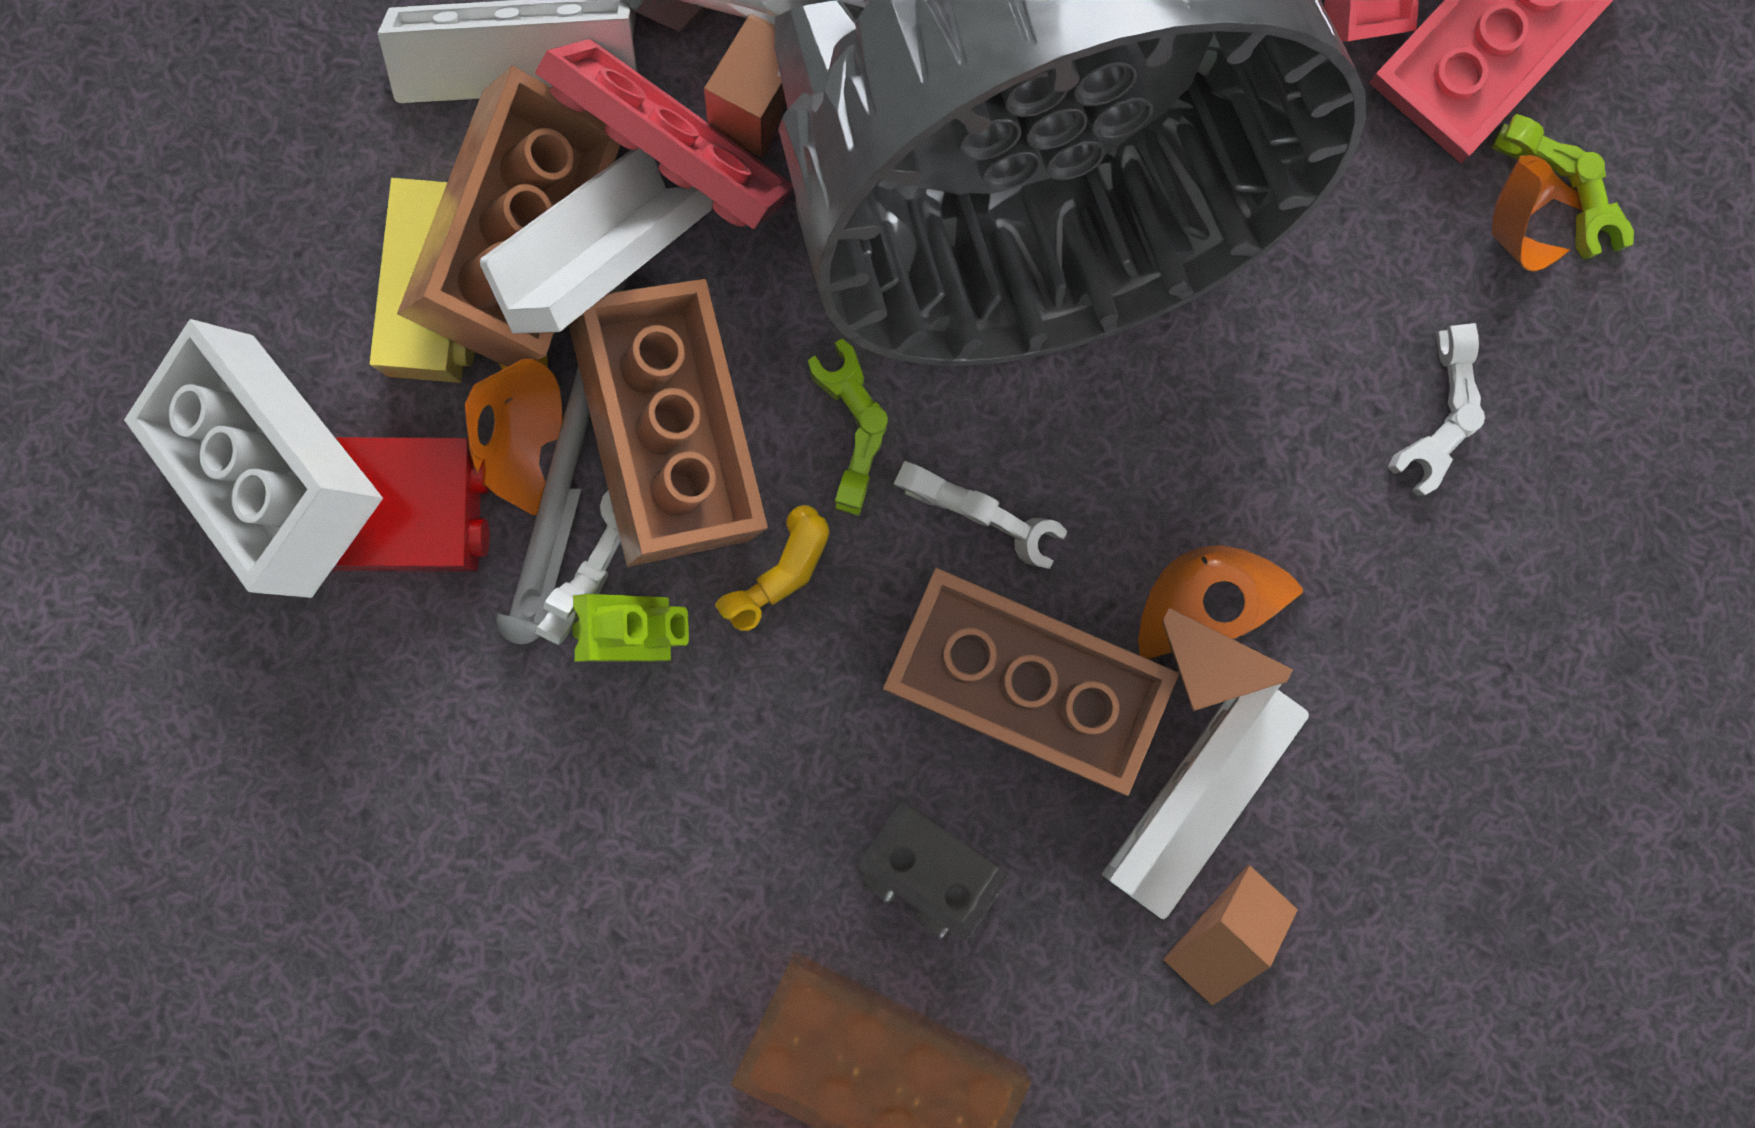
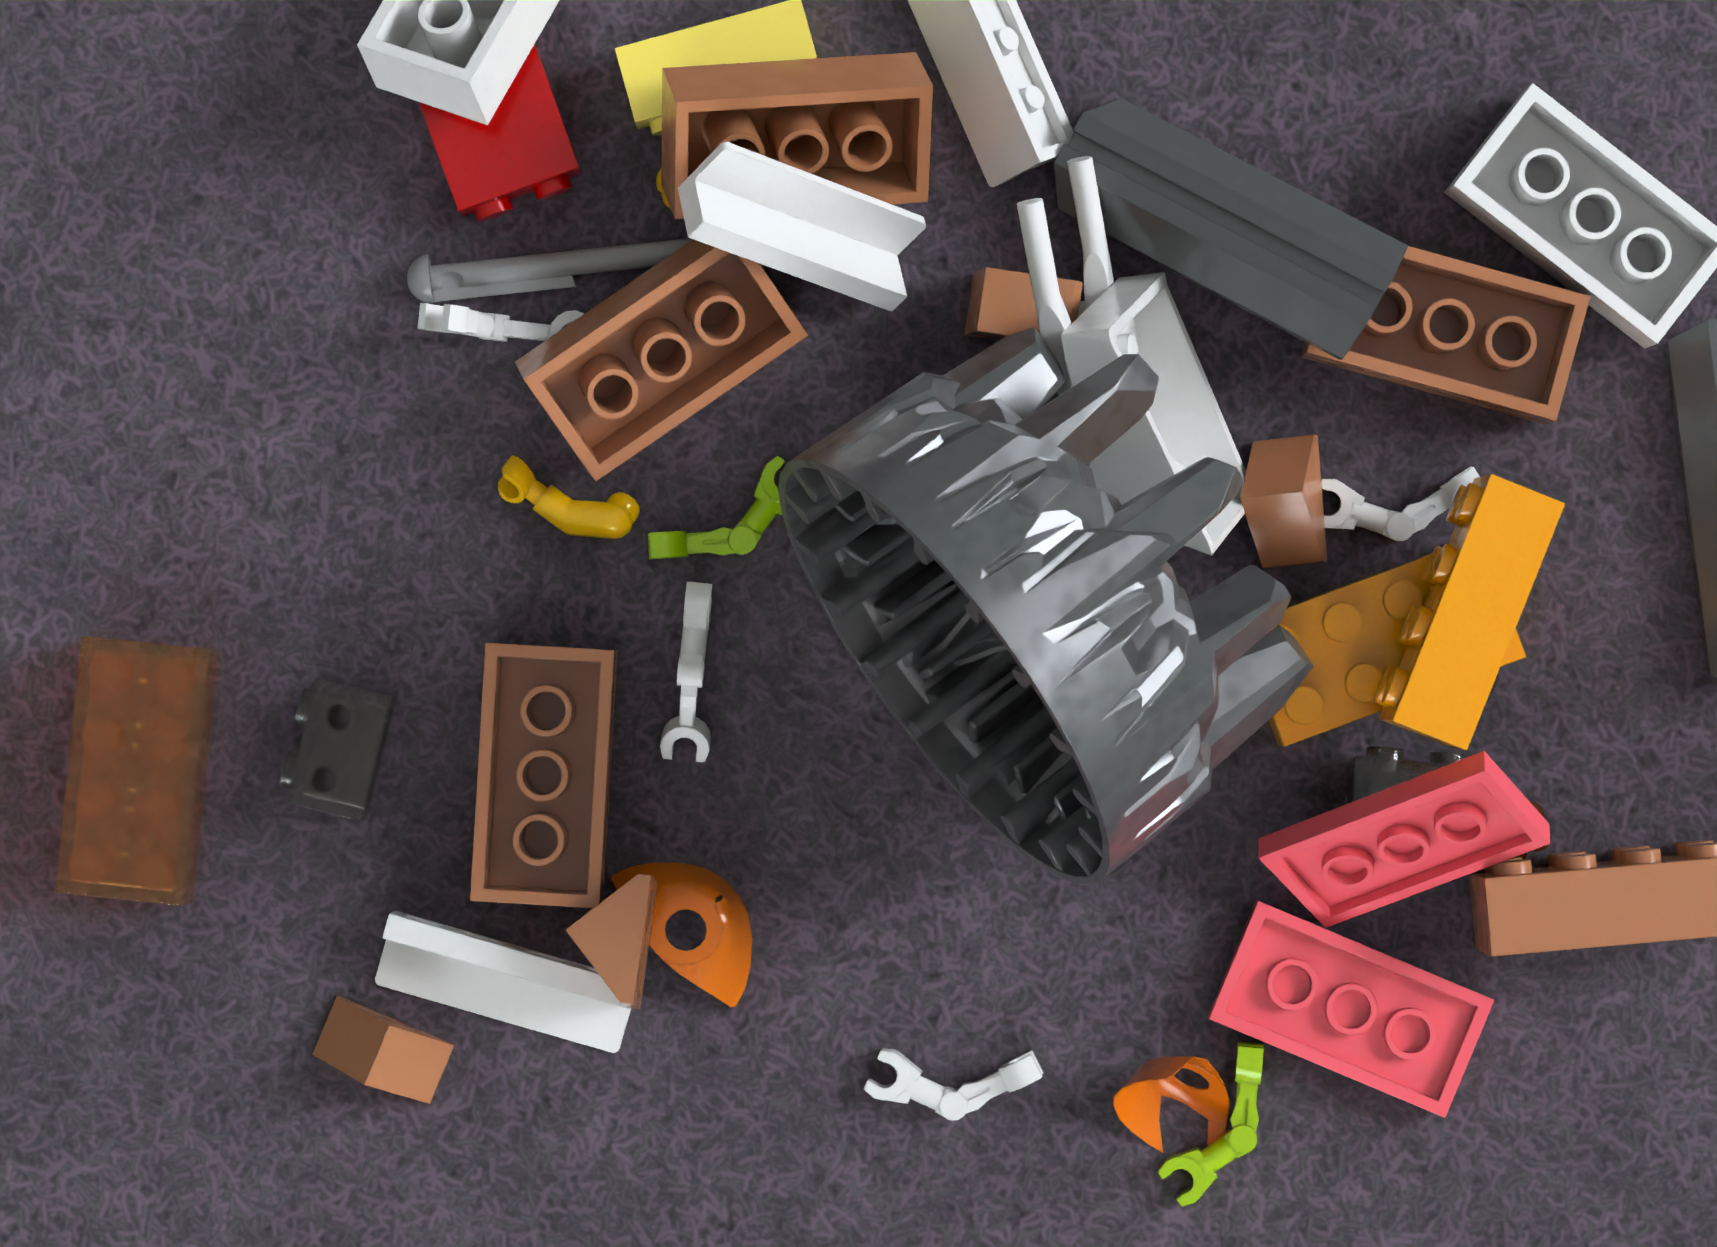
camera: 65 degrees right, 5 degrees up
orange piece [465,359,562,515] -> none
coral plate [535,39,794,229] -> none
lime hips [572,594,689,662] -> none

